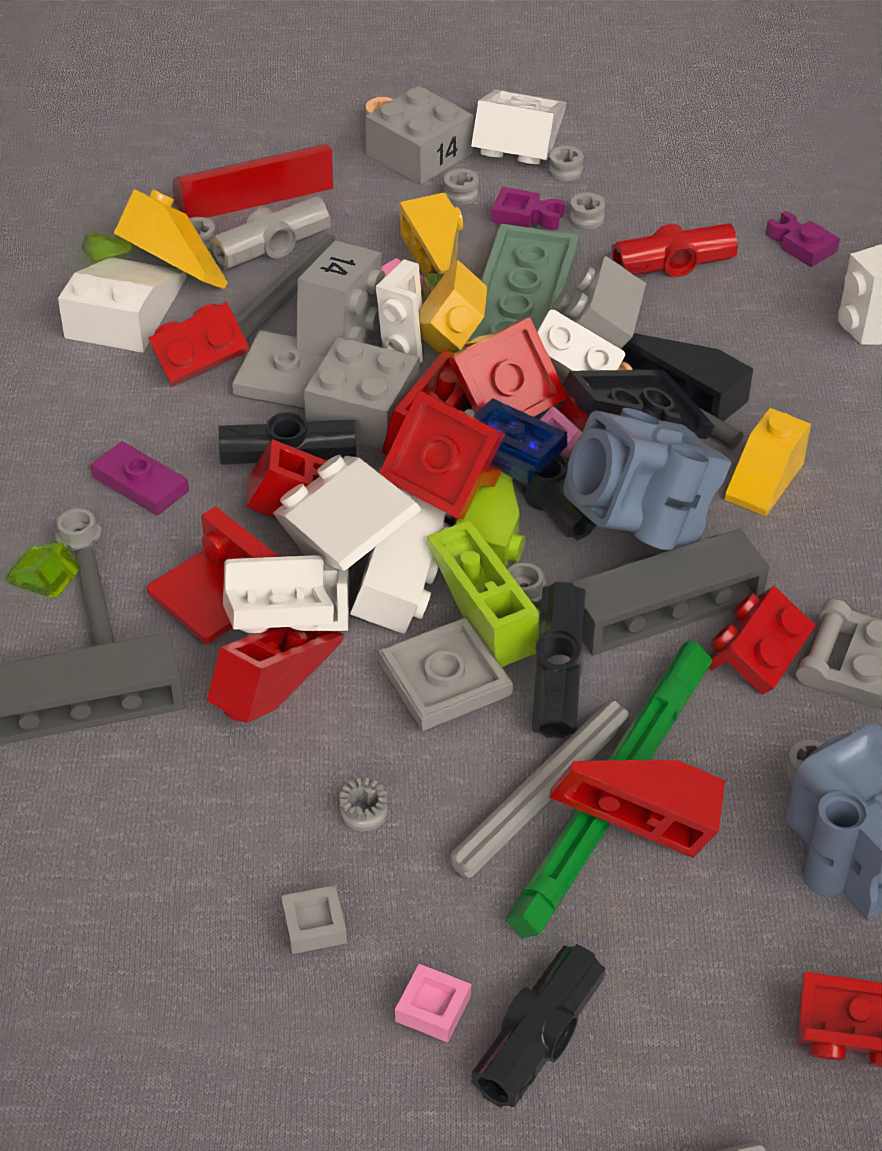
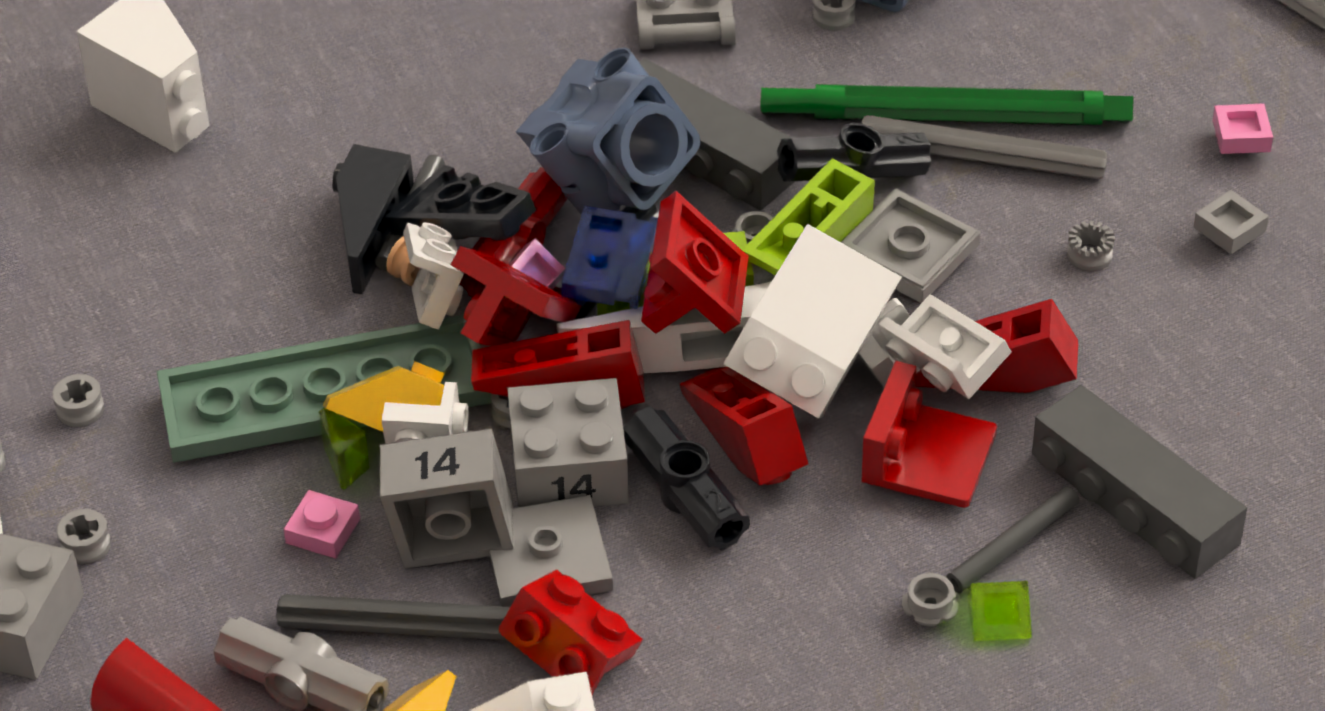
camera: 115 degrees left, 0 degrees up
magenta plate [90,441,189,516] -> none
yellow slope [400,193,463,291] -> none
black piece [471,944,606,1108] -> none
magenta plate [491,187,565,230] -> none
red slope [549,760,725,858] -> none
light grey brick [551,256,646,349] -> none
red piece [611,223,738,277] -> none
red bracket [709,586,816,695] -> none
yellow slope [724,408,811,517] -> none
magenta plate [766,211,840,267] -> none

